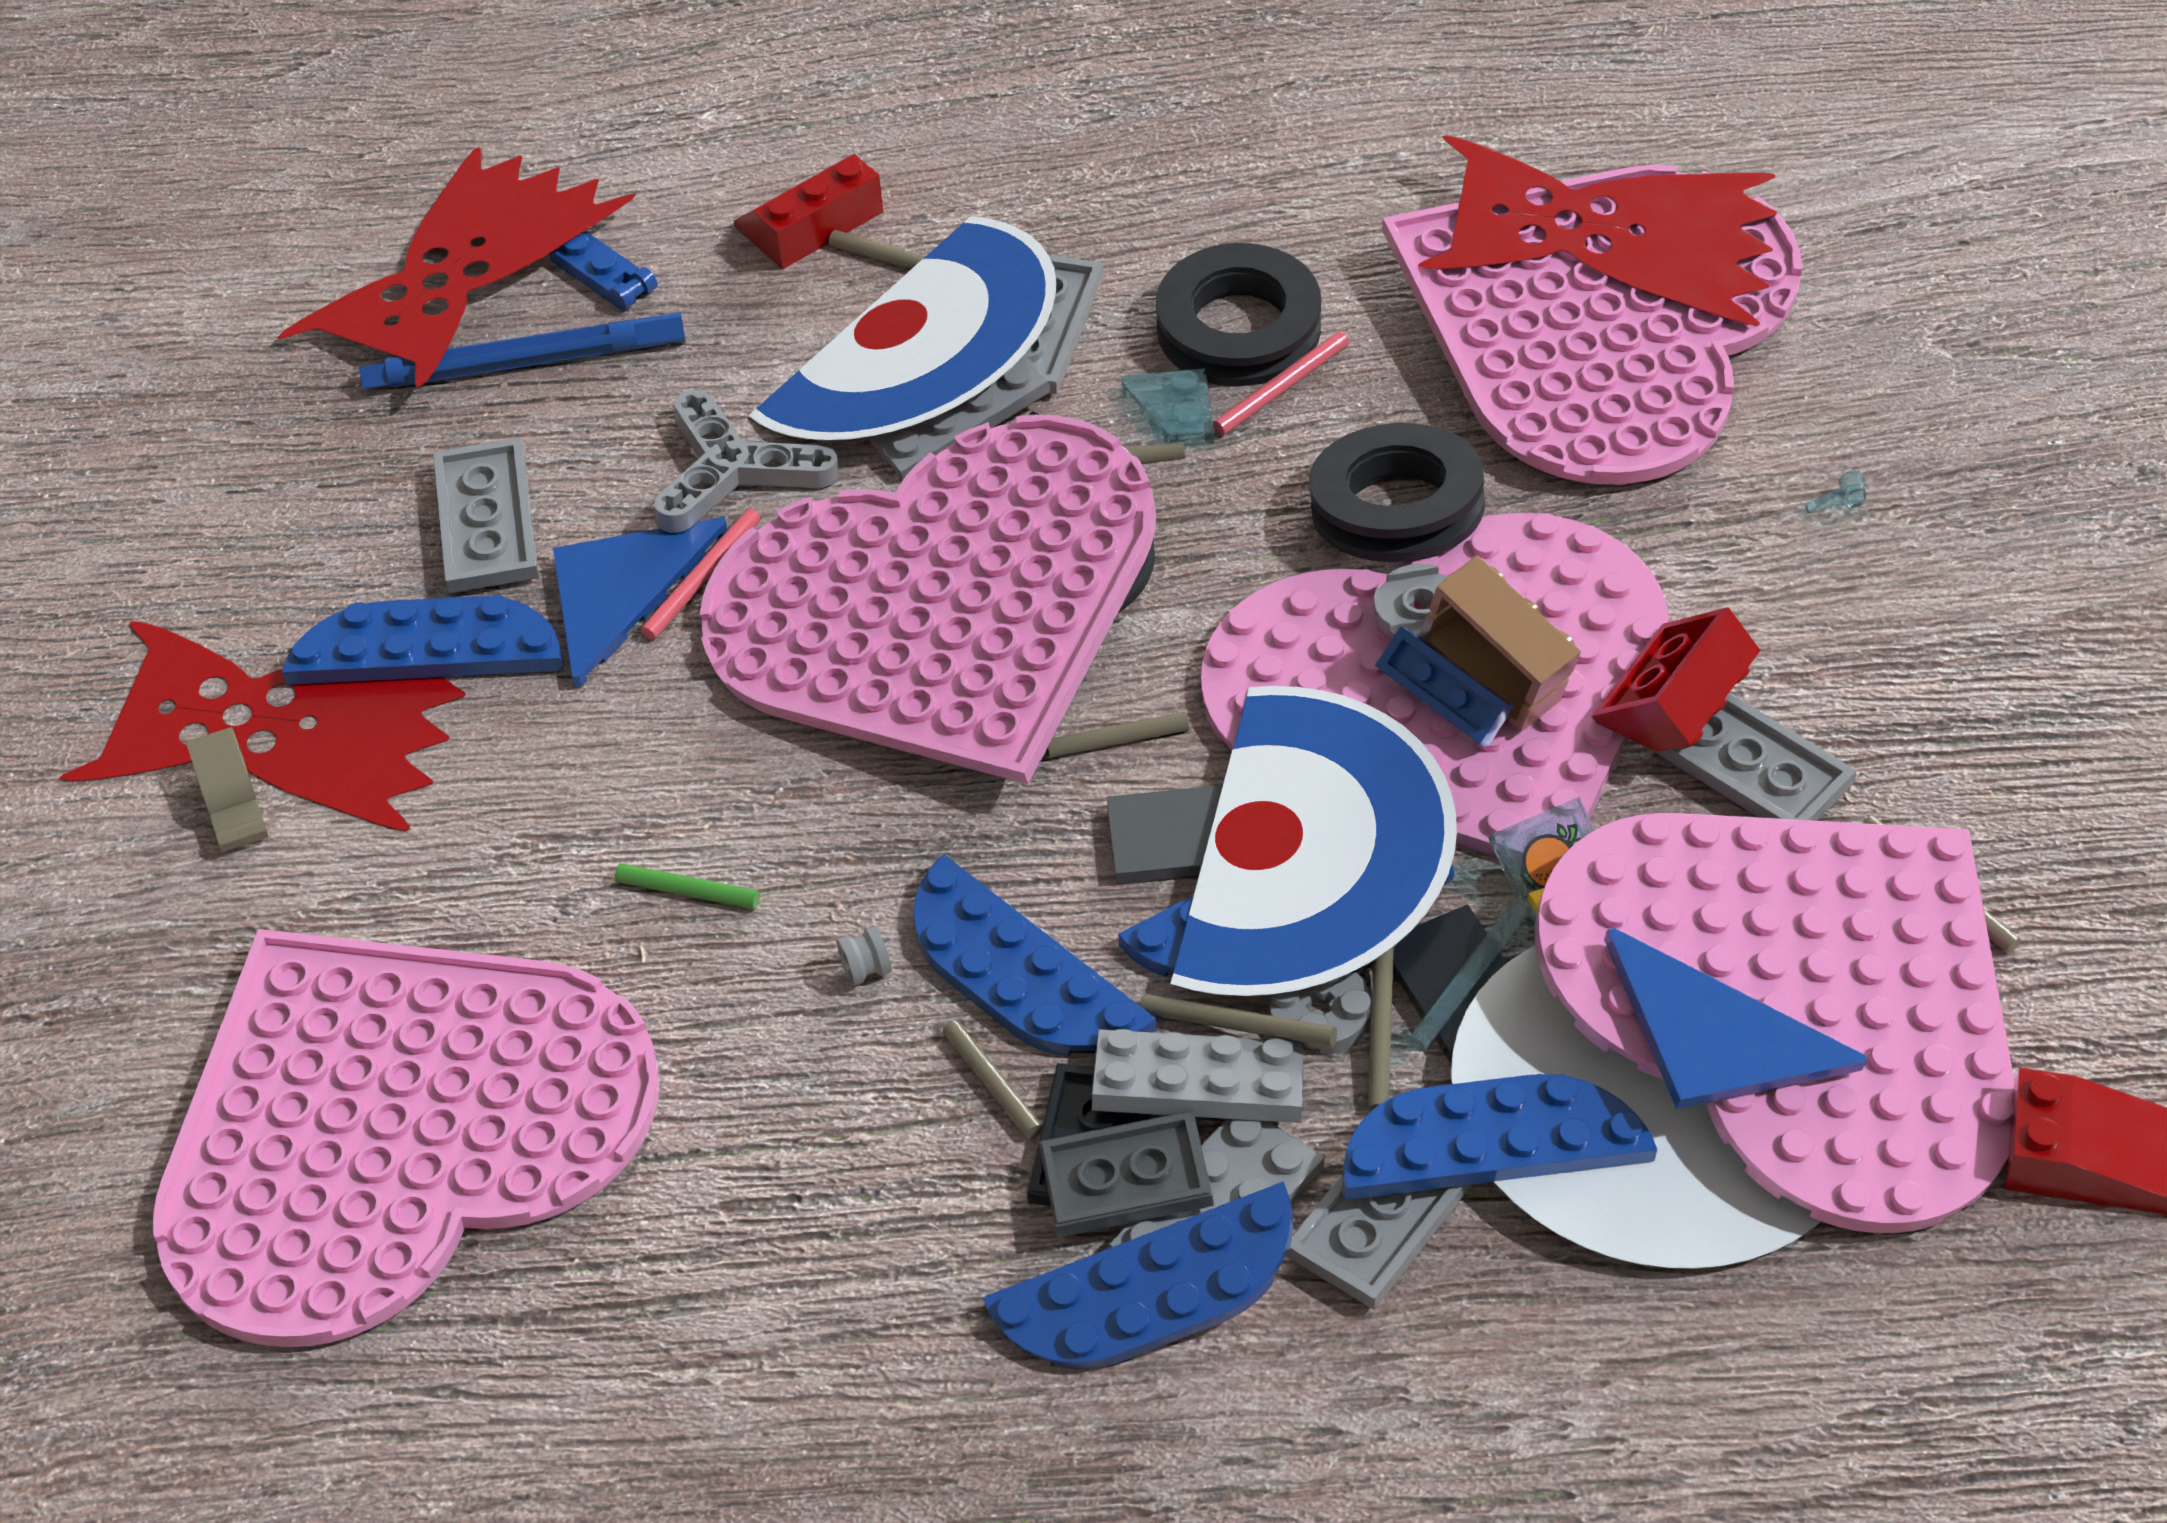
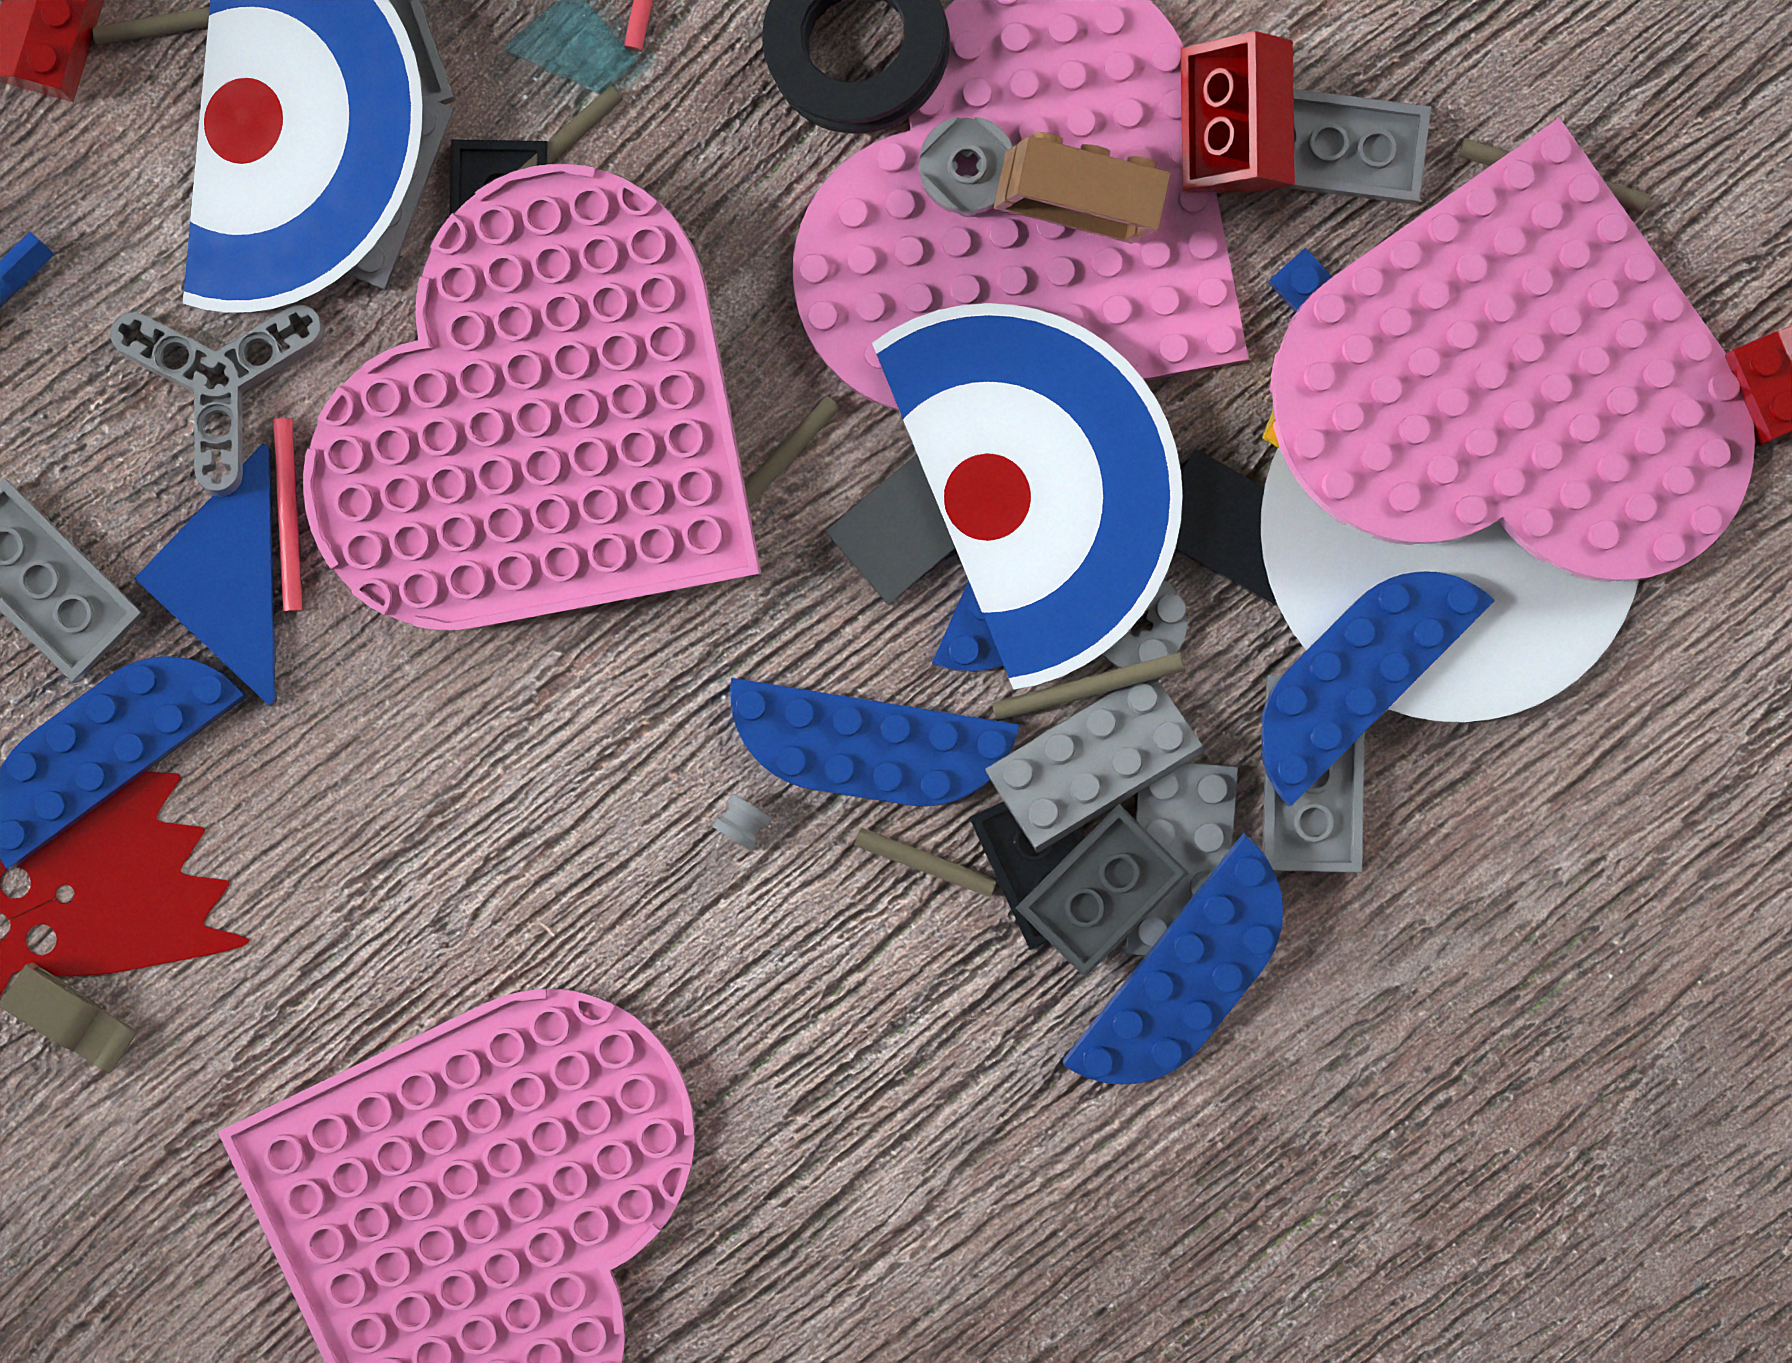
camera: 35 degrees left, 35 degrees up
bright green bar [615,863,760,910] -> none
dark tan bar [1368,946,1394,1112] -> none
blue plate [1375,626,1514,747] -> none
clear light blue bar [1408,898,1531,1052] -> none
clear light blue tile [1488,797,1594,928] -> none
blue tile [1604,928,1867,1109] -> none

